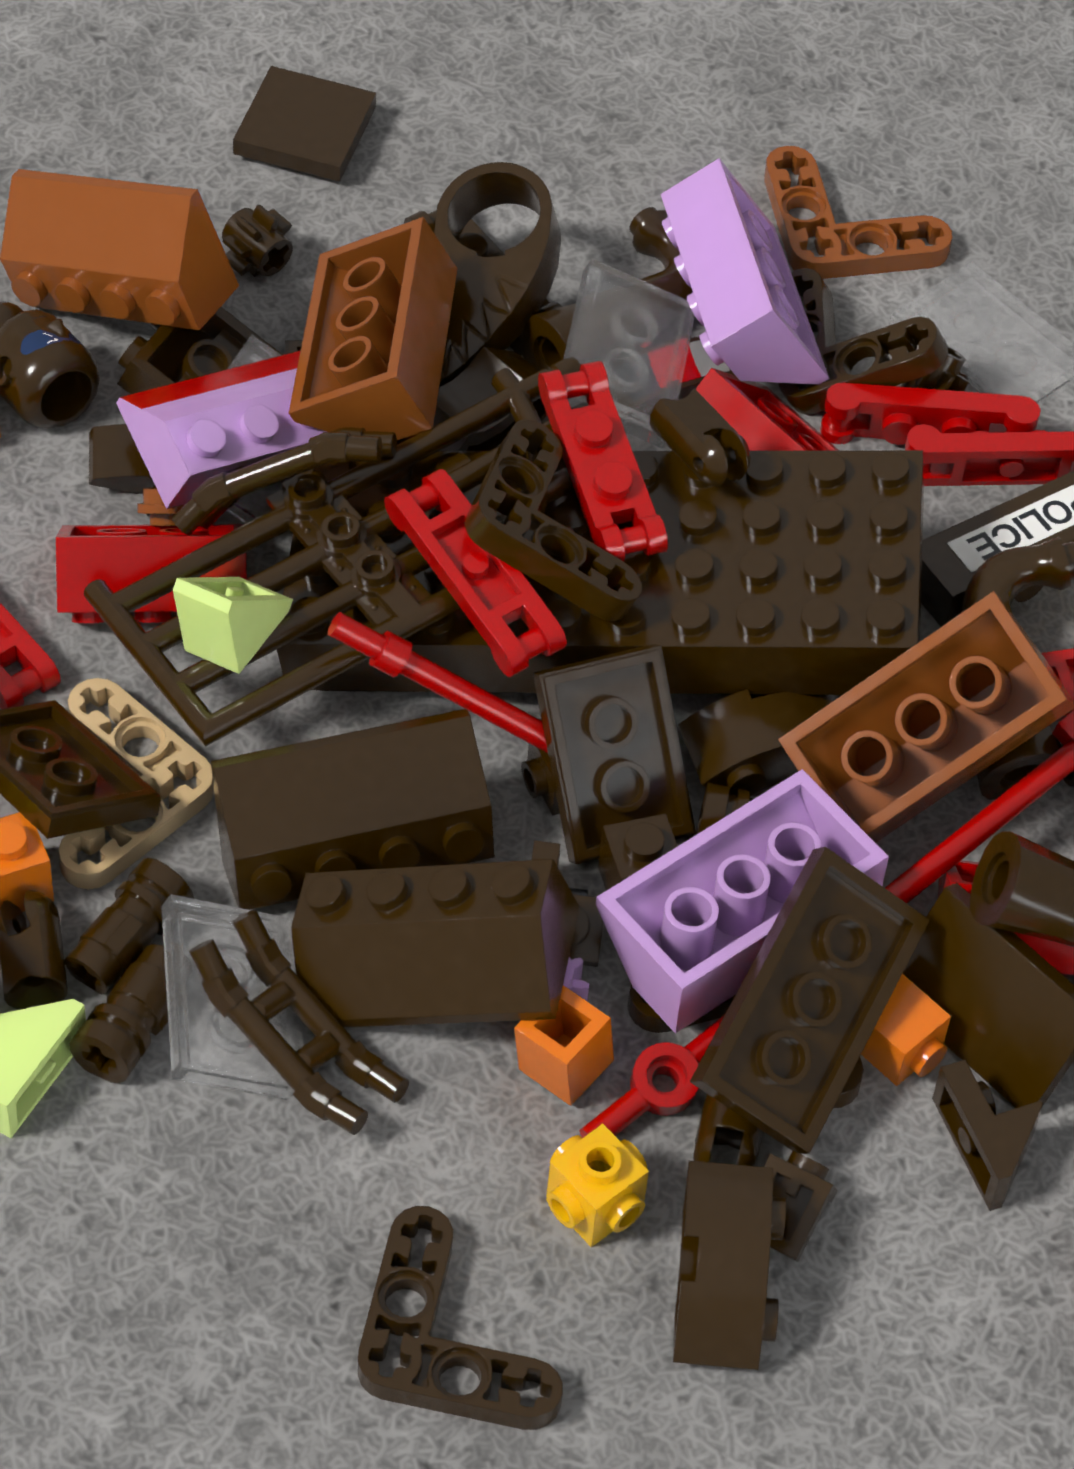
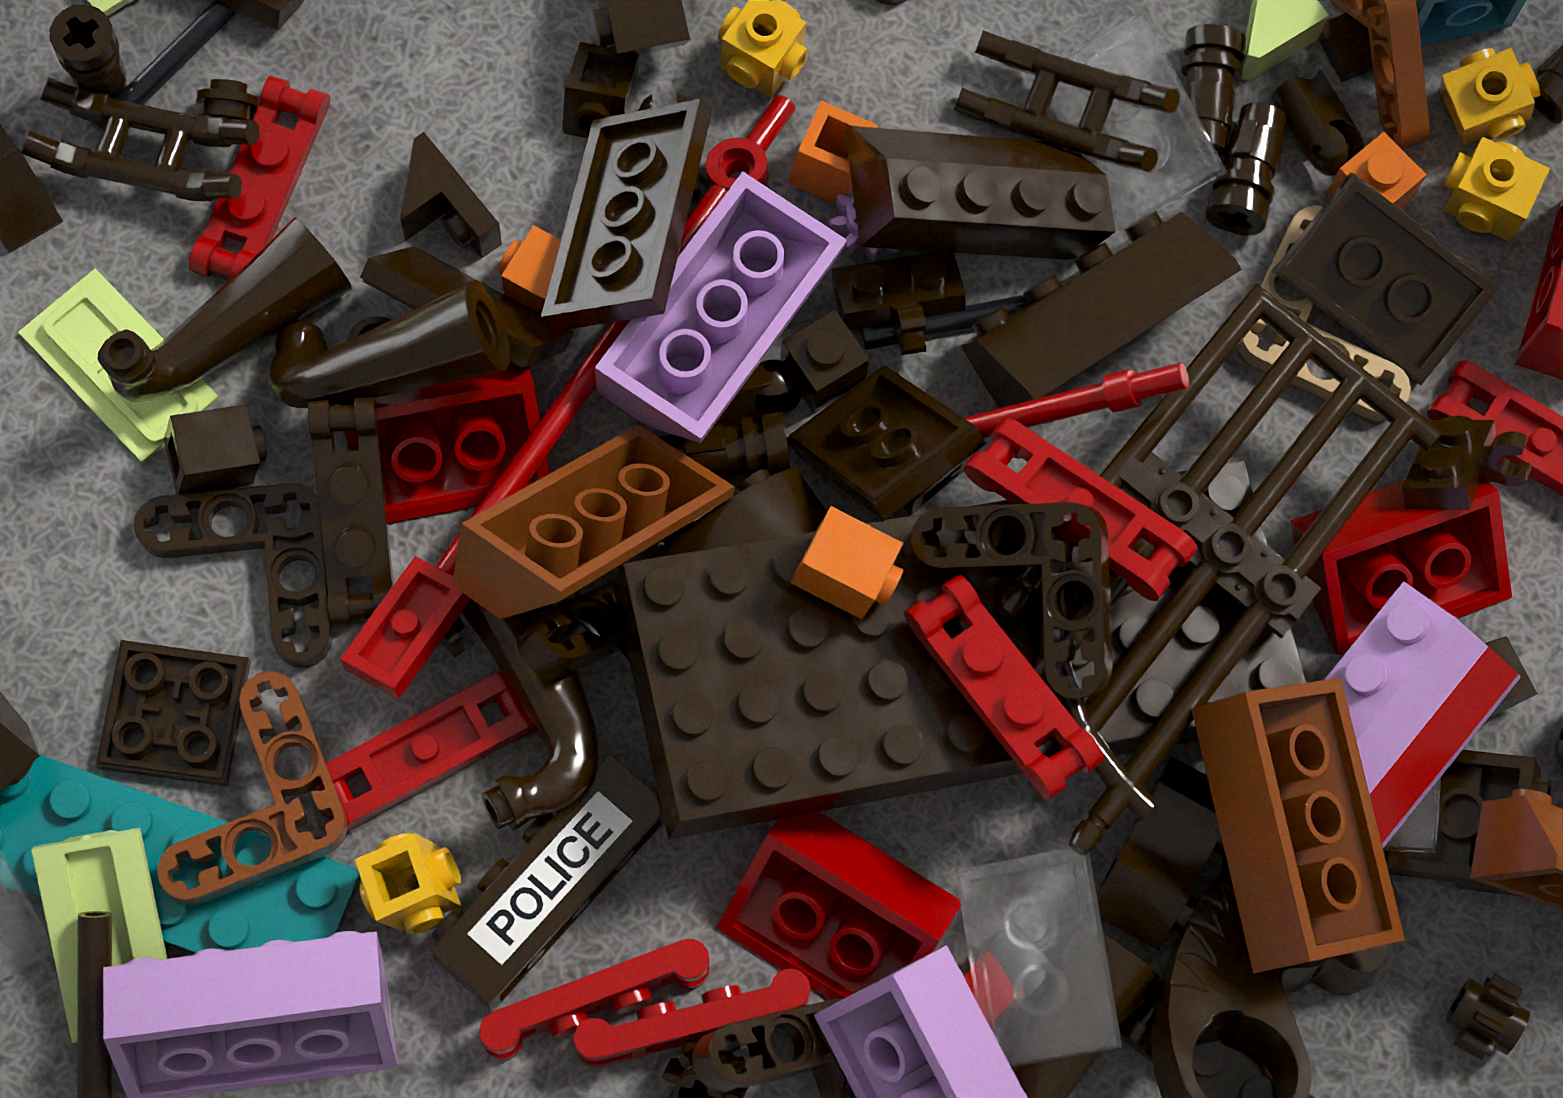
camera: 160 degrees right, 20 degrees up
dark brown piece [172,427,397,535] -> none
yellowish green slope [173,577,293,674] -> none
dark brown piece [649,389,751,487] -> none
none -> orange brick [790,506,904,619]
none -> dark brown plate [1402,416,1531,510]

